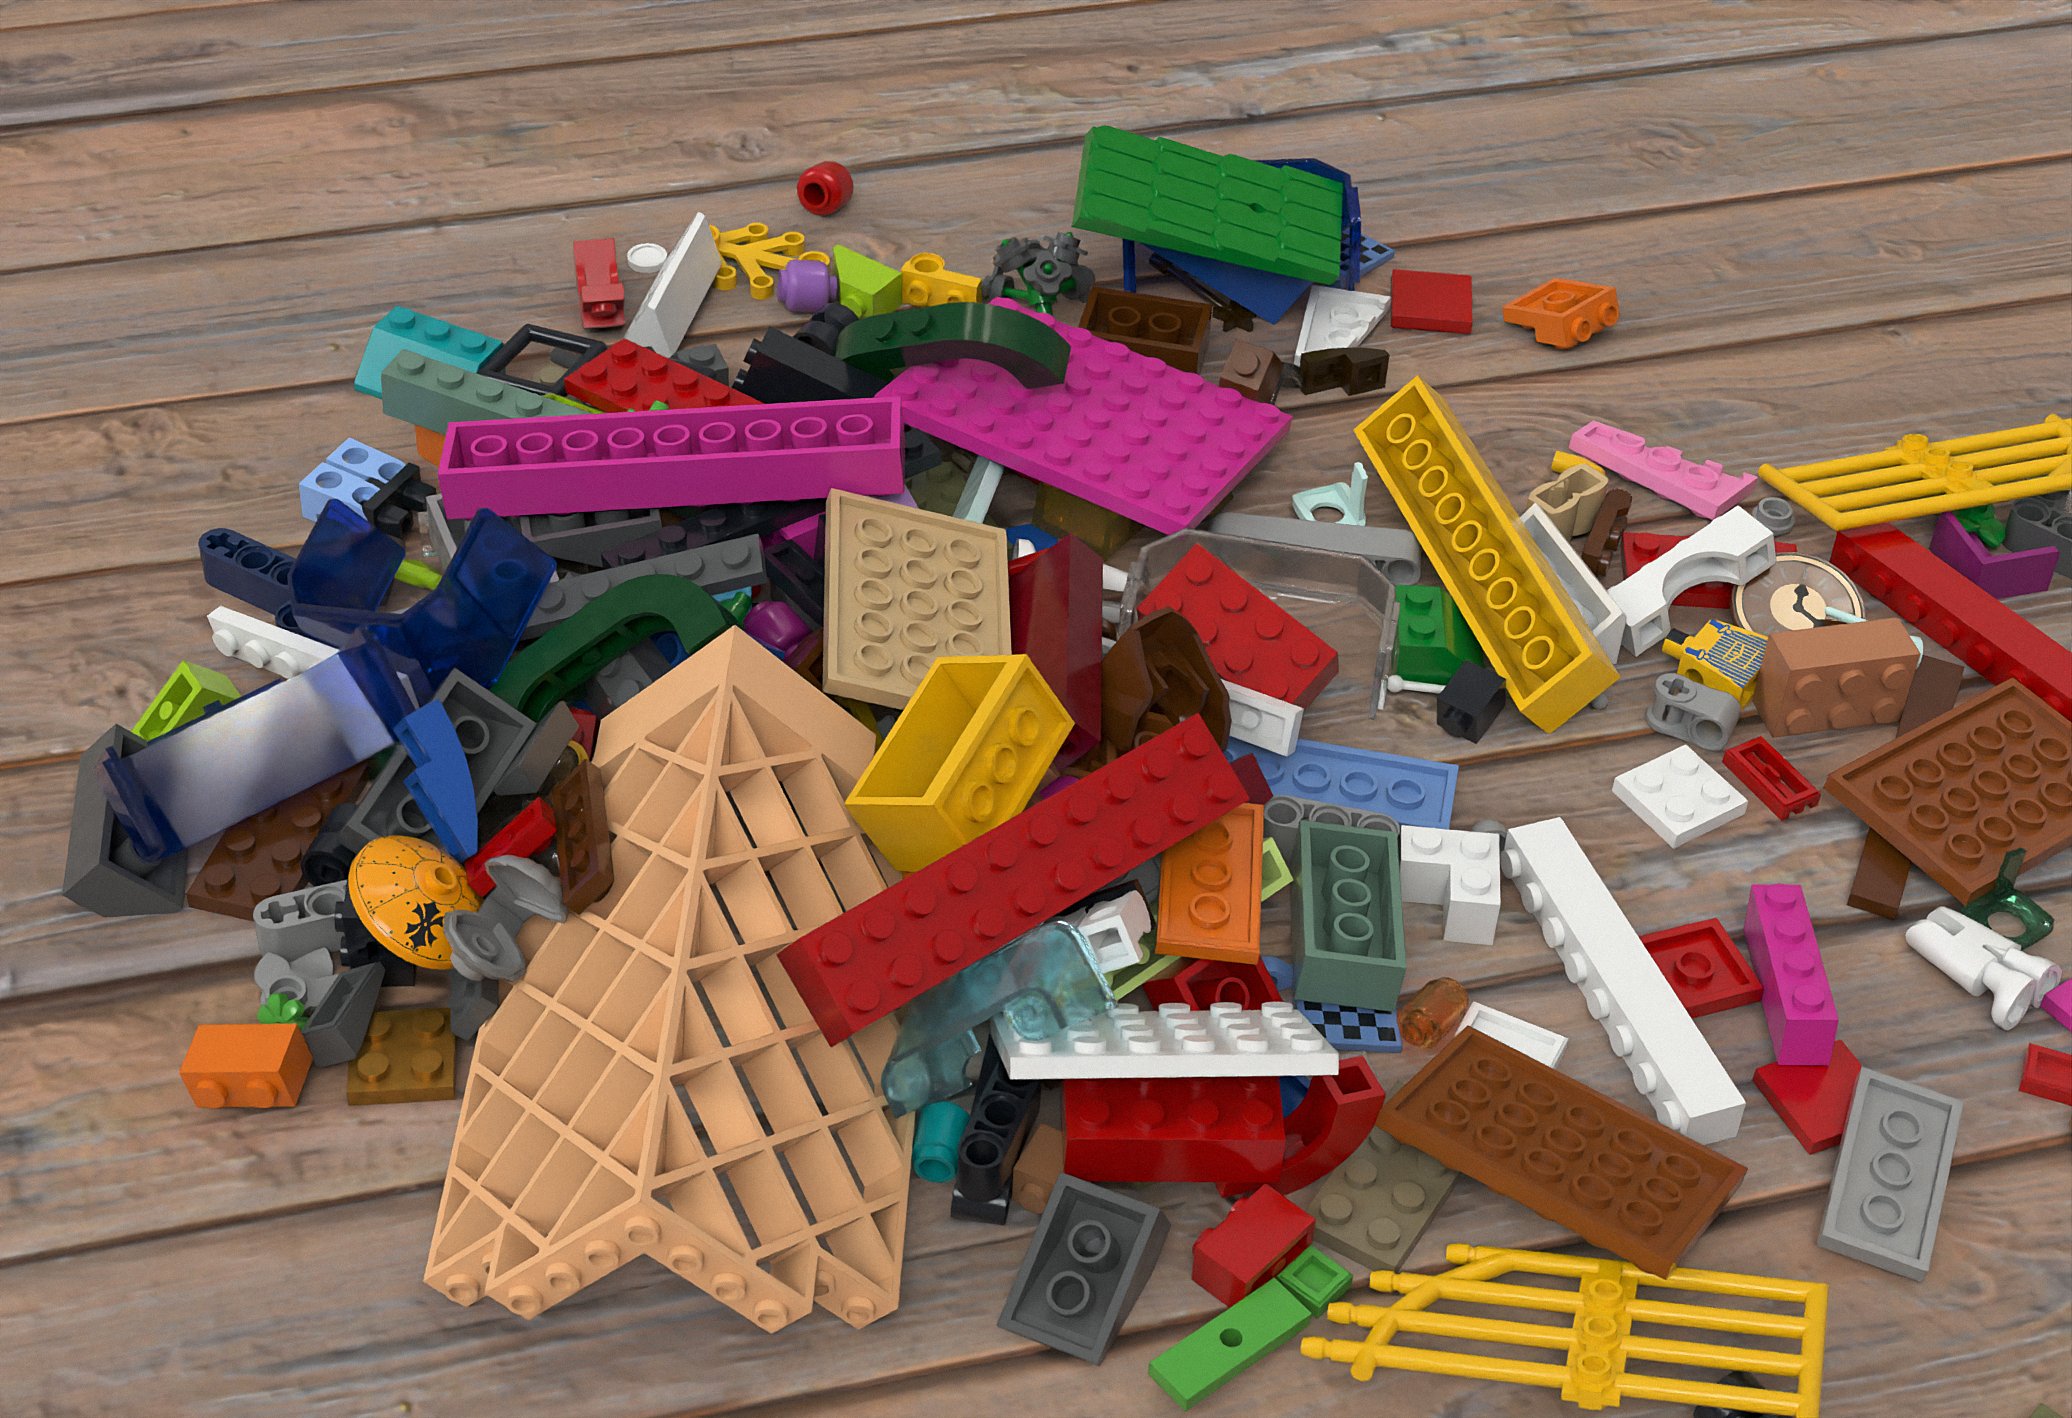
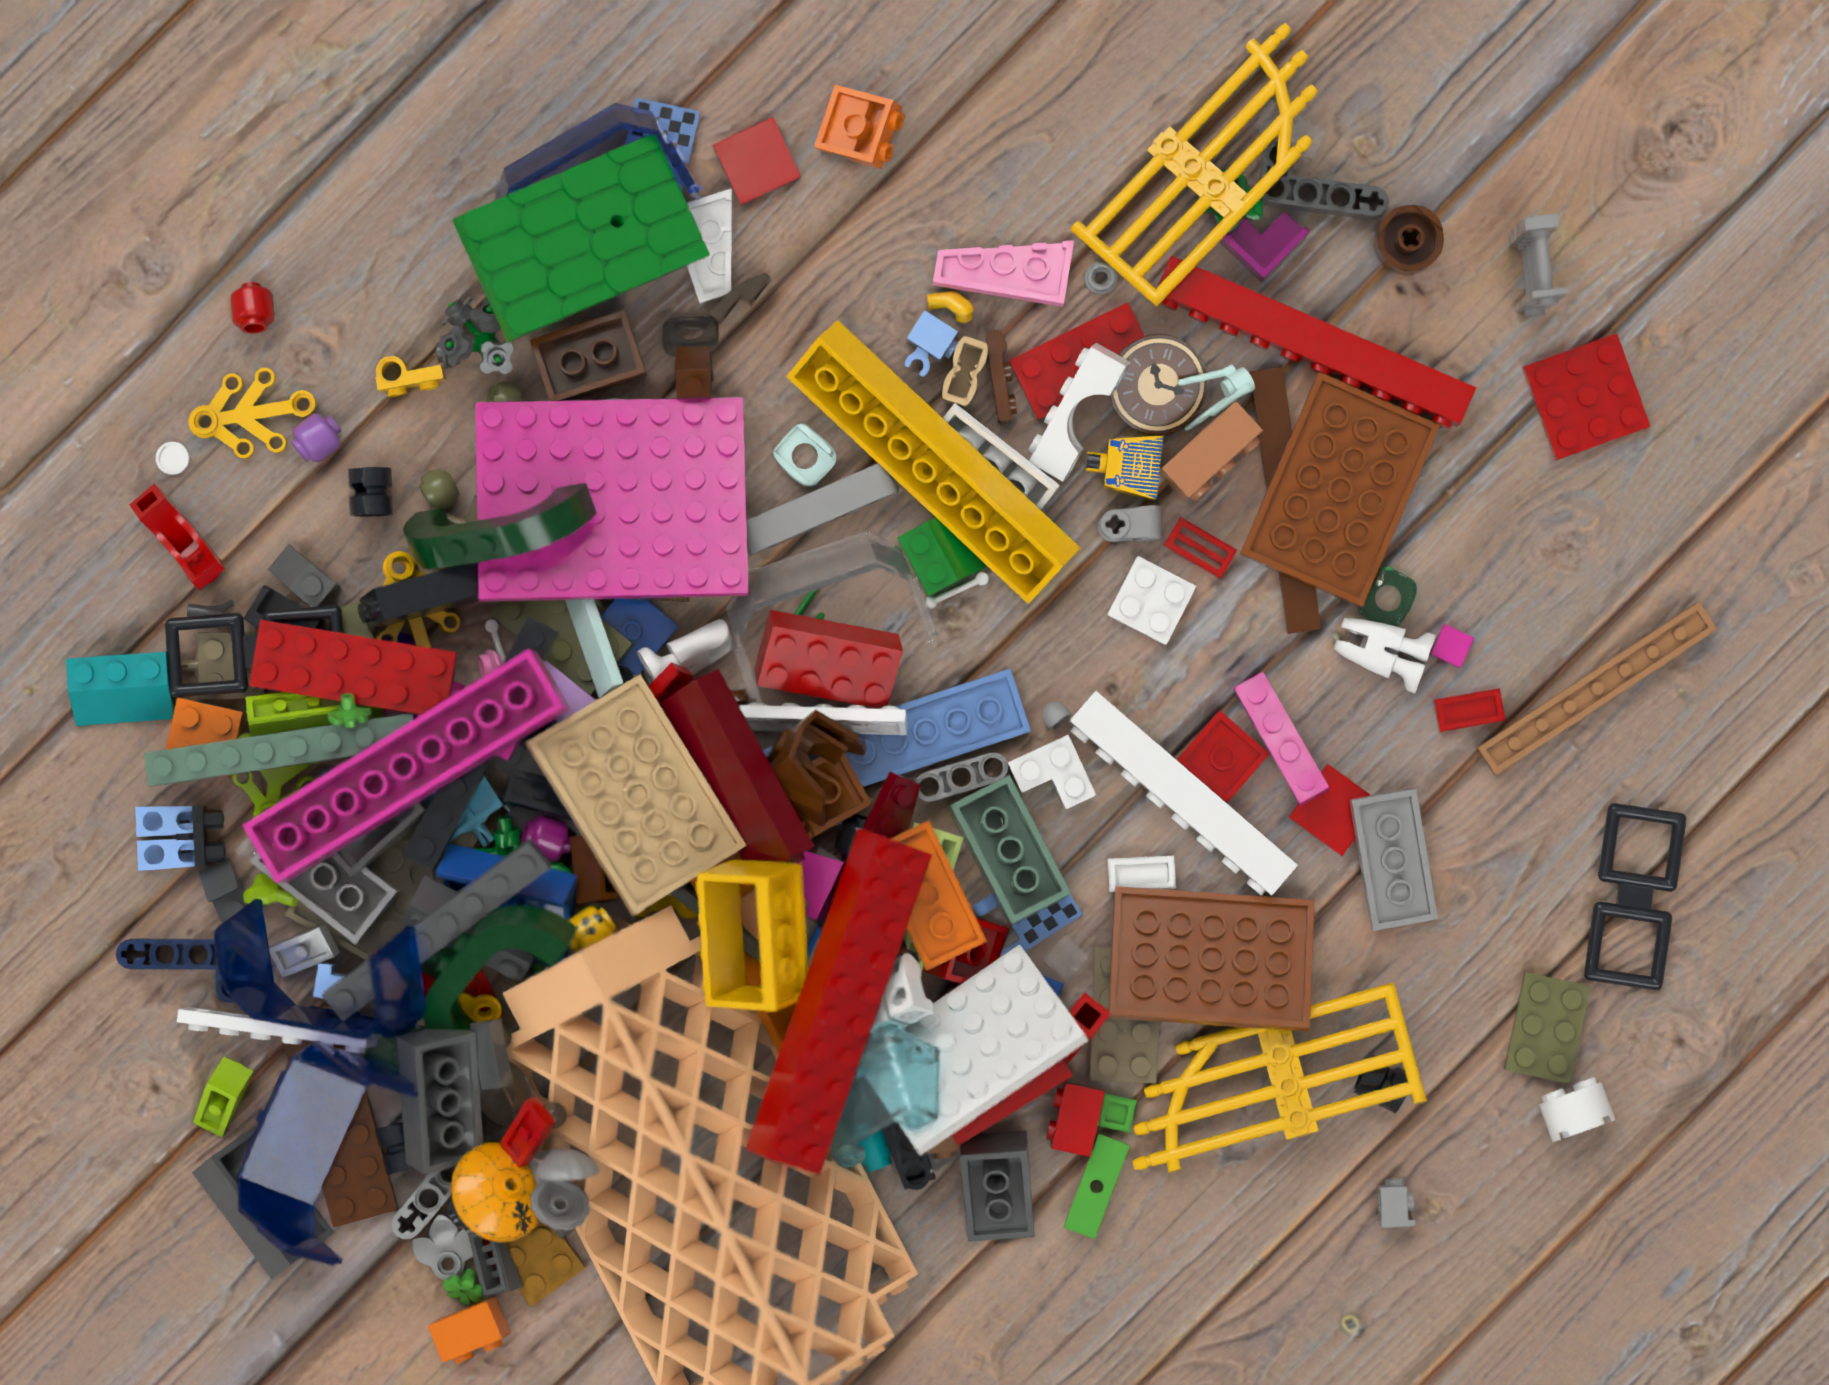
camera: 30 degrees left, 45 degrees up
blue slope [393,698,478,864] -> none
reddish brown plate [552,759,614,915] -> none
white slope [623,211,722,358] -> none
lime slope [833,244,902,319] -> none
clear orange brick [1396,977,1469,1049] -> none
black brick [1437,660,1506,744] -> none
none -> light blue brick [905,310,958,378]

